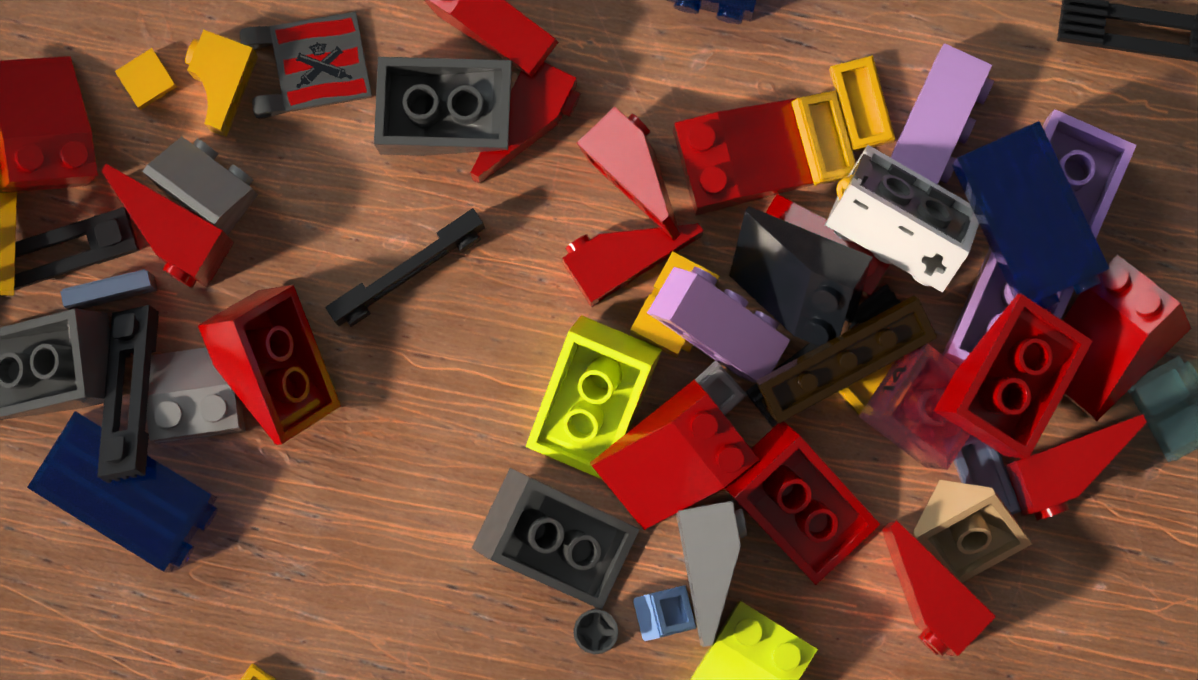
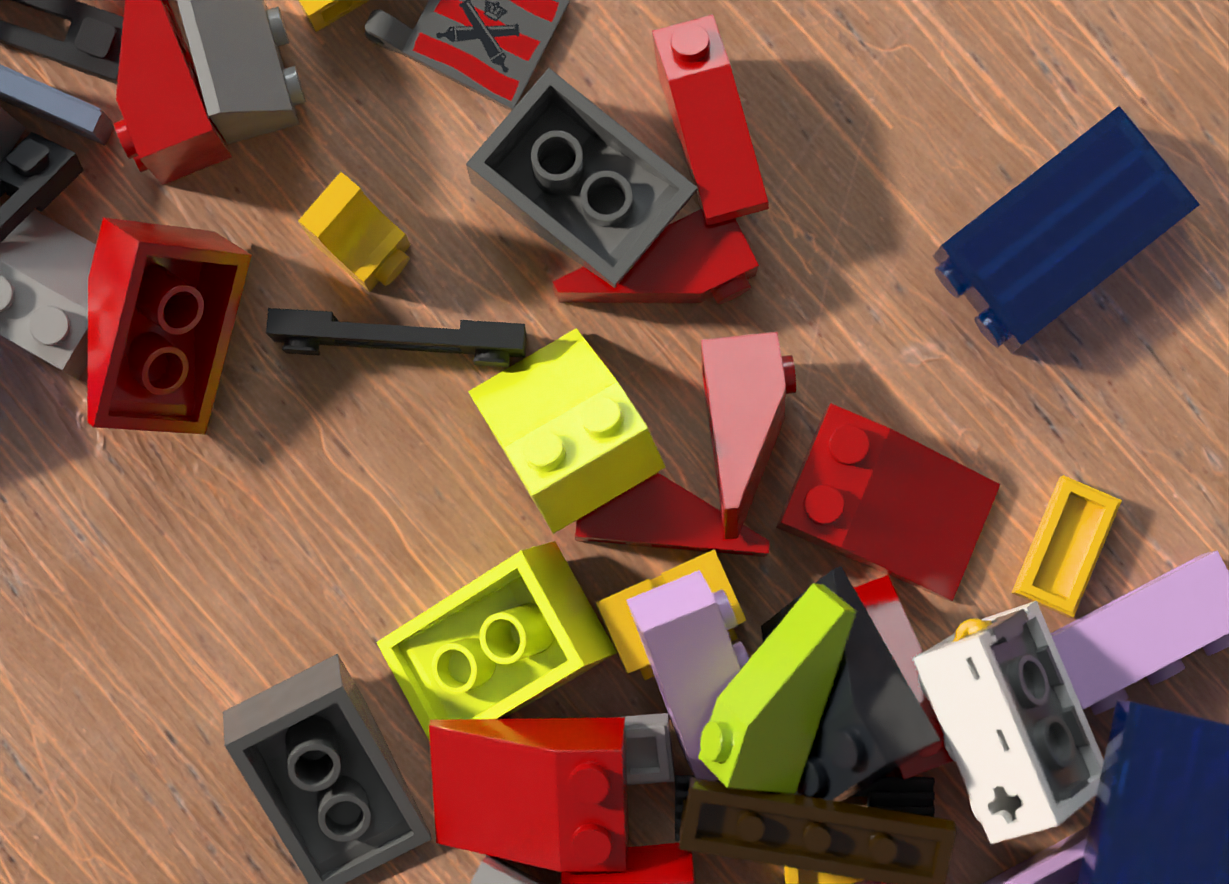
camera: 35 degrees right, 0 degrees up
yellow tile [791,90,856,186] -> none
none -> yellow arch [298,172,410,292]
none -> neon yellow slope [468,328,666,534]
none -> lime slope [698,583,856,794]

